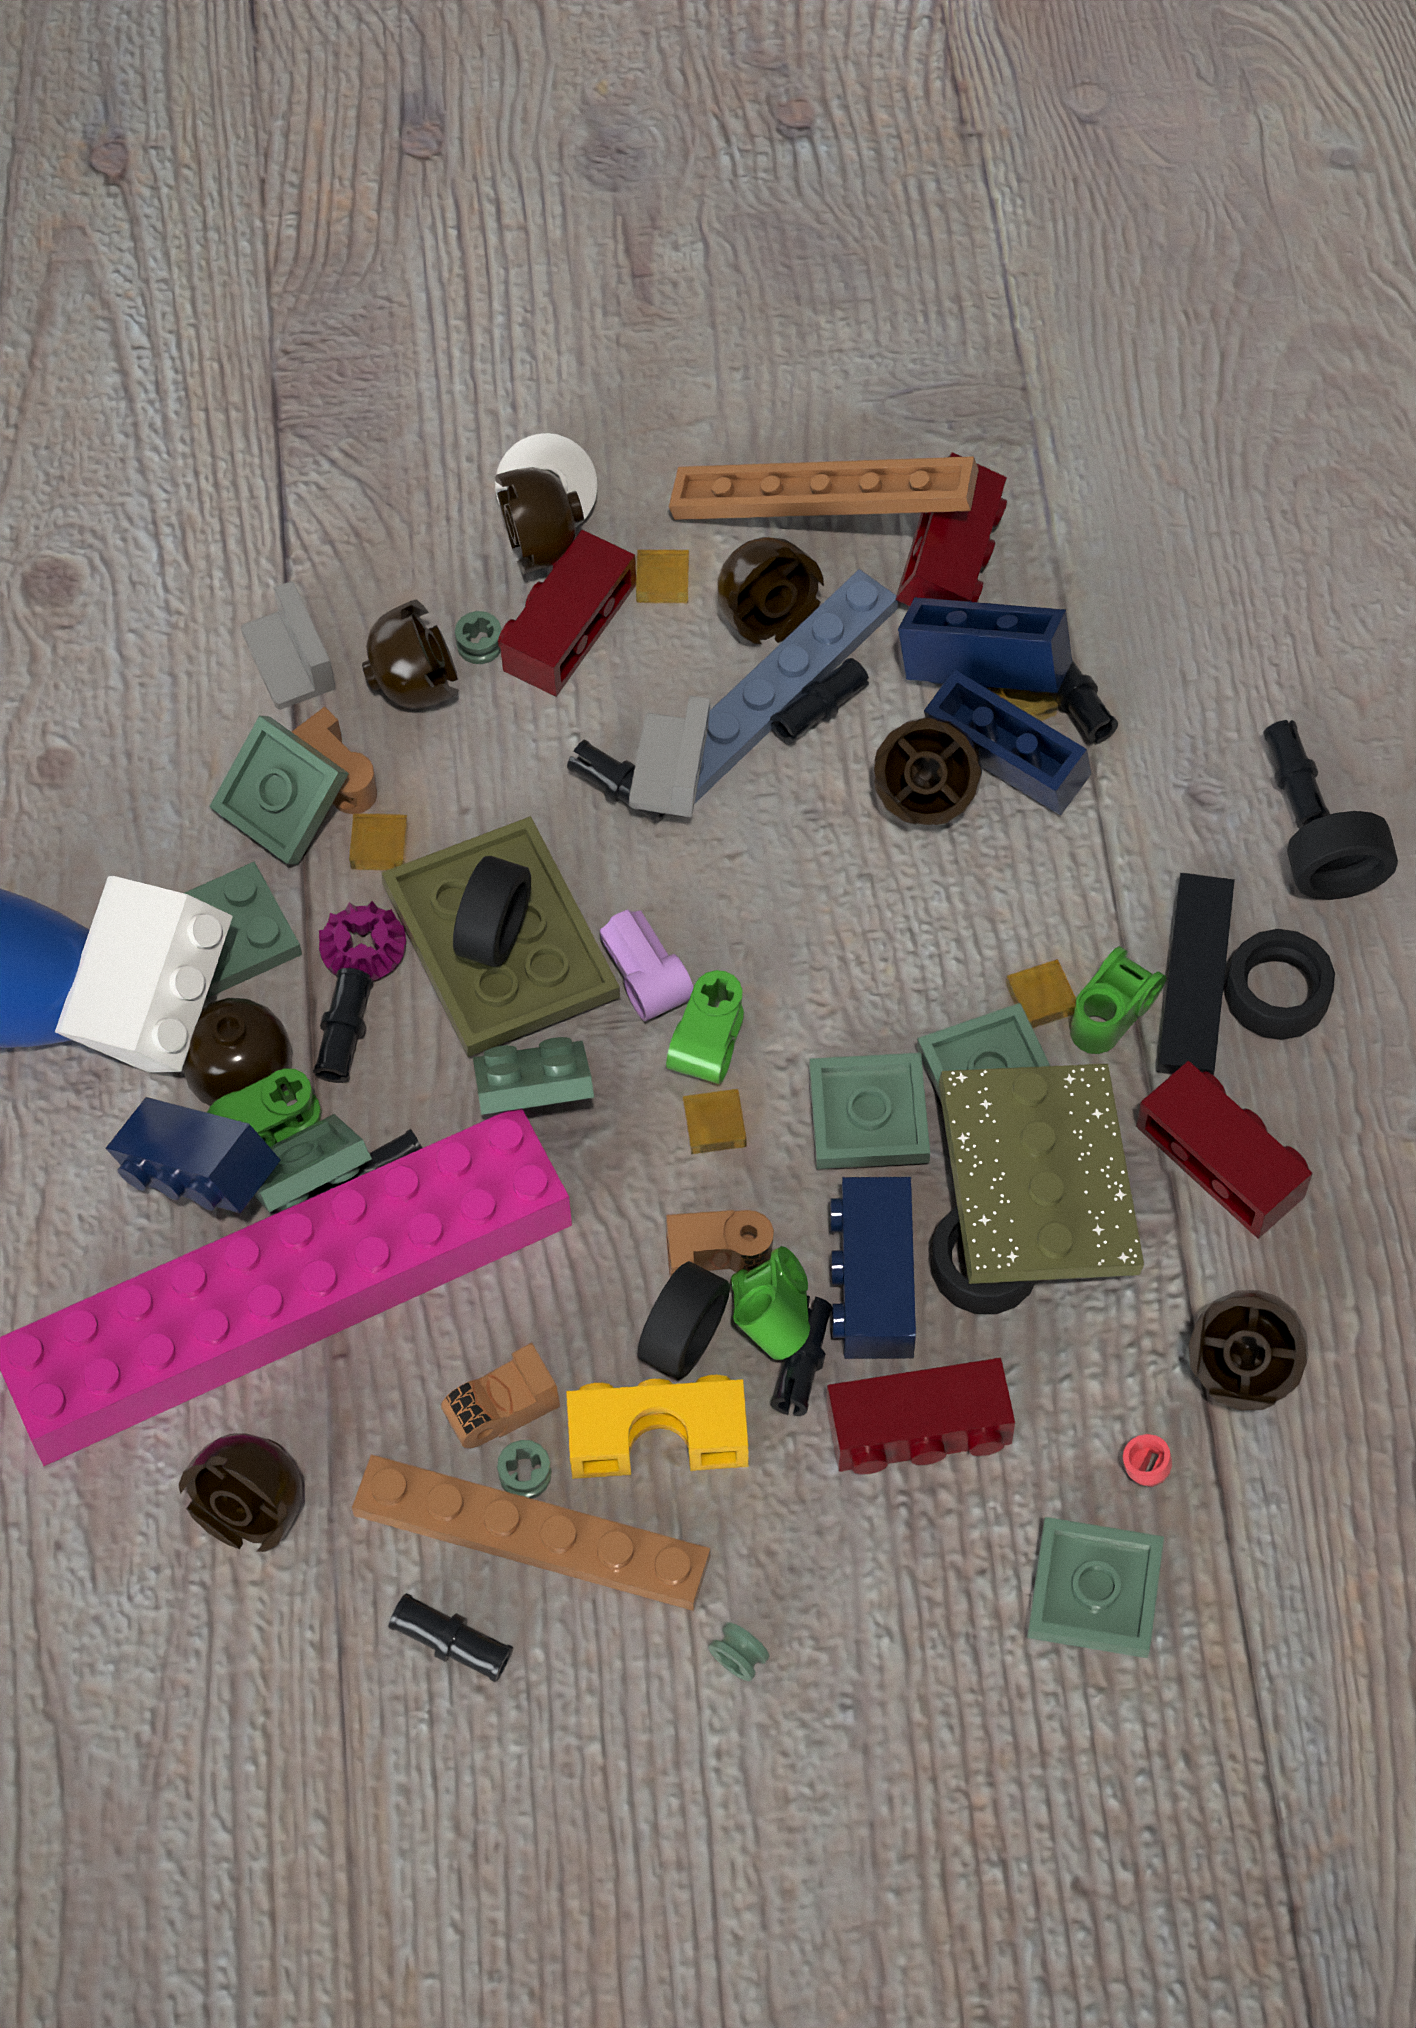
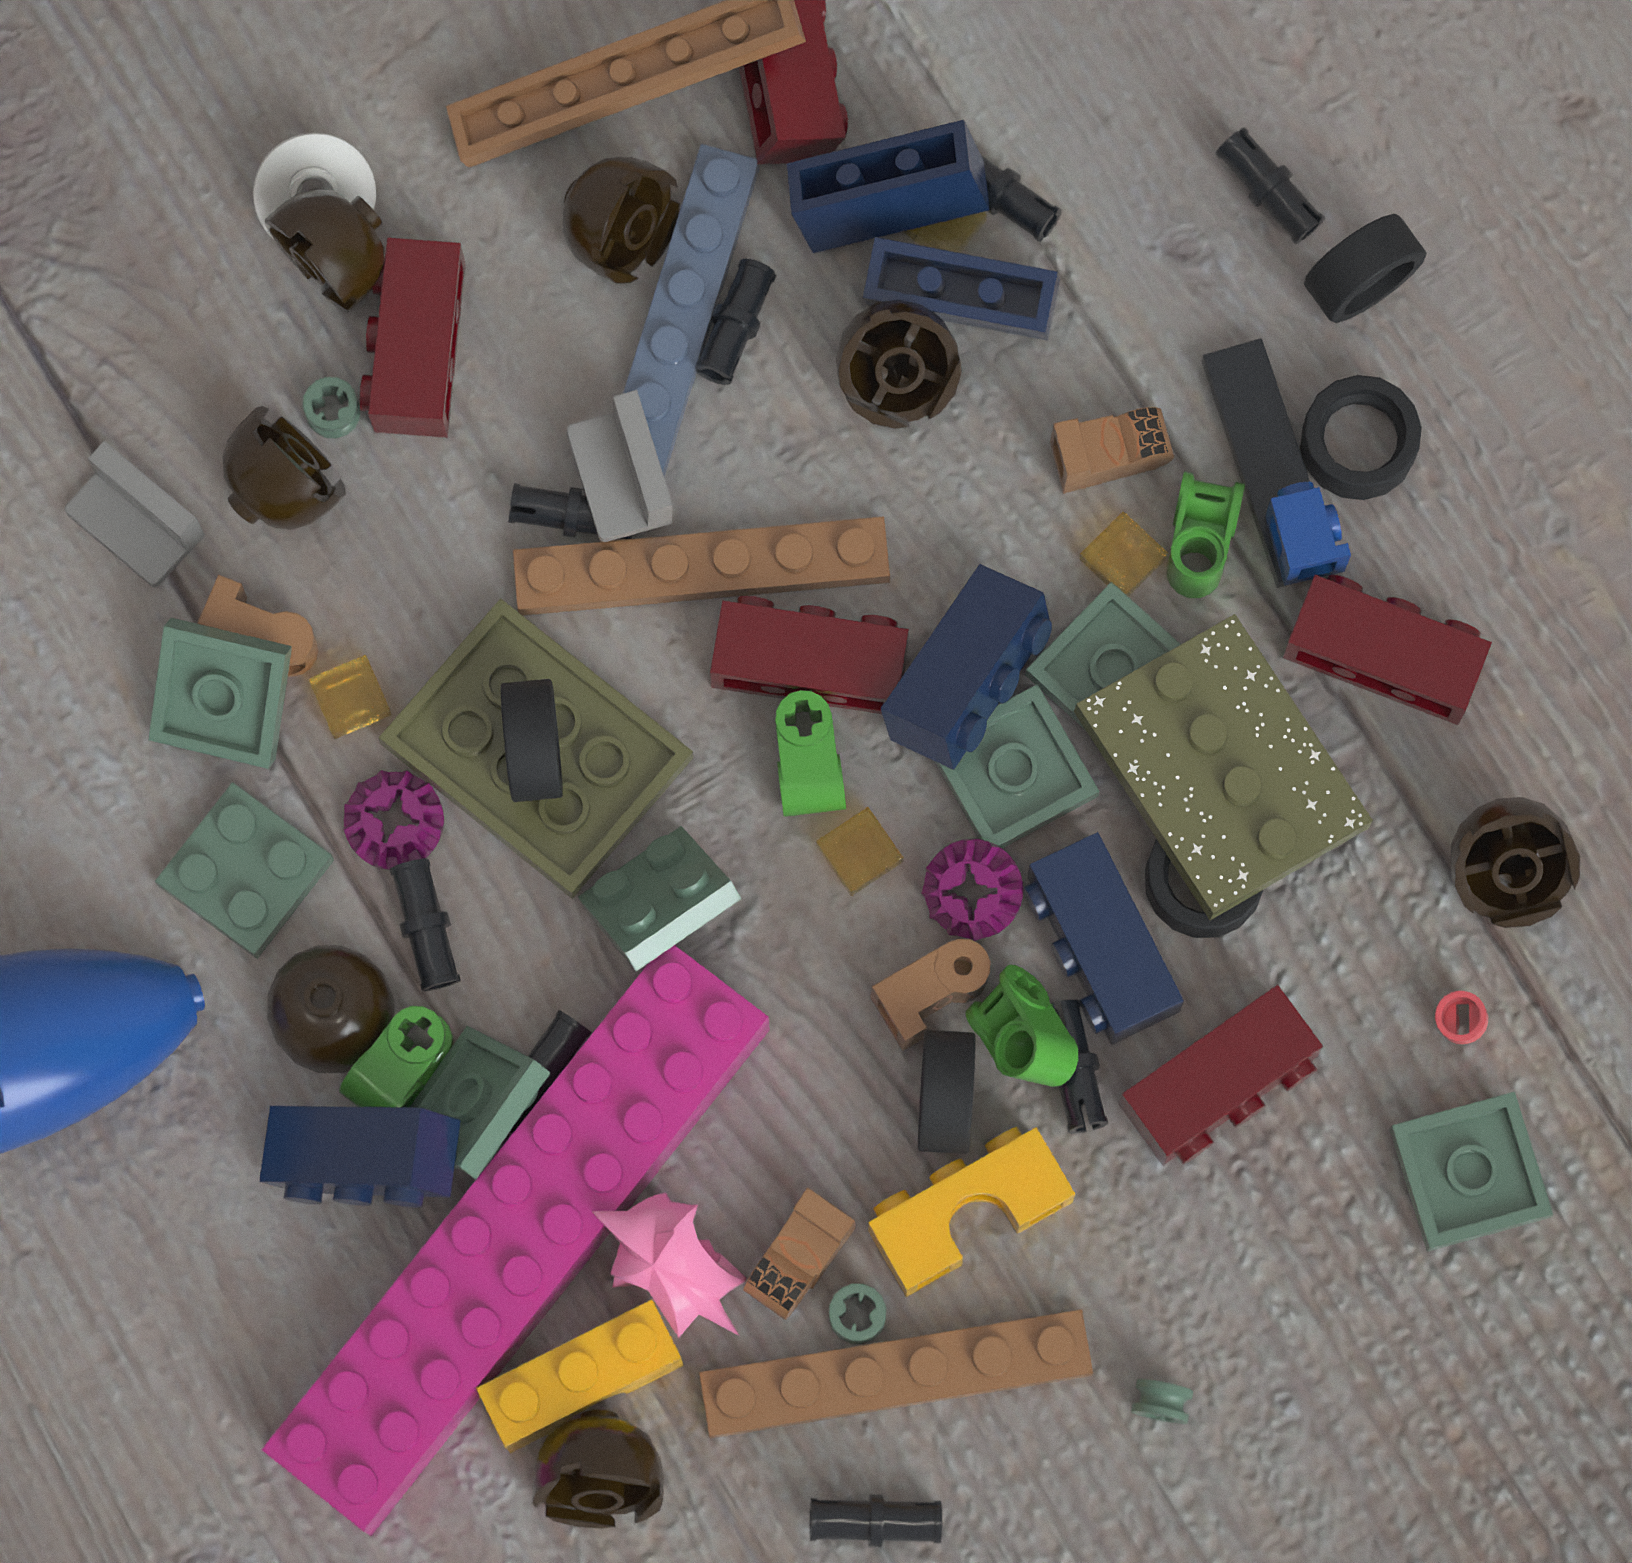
camera: 25 degrees left, 15 degrees up
white slope [55,876,233,1073] -> none
lavender piece [600,909,694,1021] -> none
clear yellow tile [636,550,689,603] -> none
none -> yellow arch [476,1300,684,1453]
none -> medium nougat plate [513,517,890,616]
none -> bright pink hair [592,1193,747,1338]
none -> dark red brick [710,596,909,714]
none -> dark blue brick [881,564,1052,770]
none -> magenta gear [921,839,1023,941]
none -> medium nougat leg [1050,407,1174,494]
none -> blue brick [1265,482,1351,586]

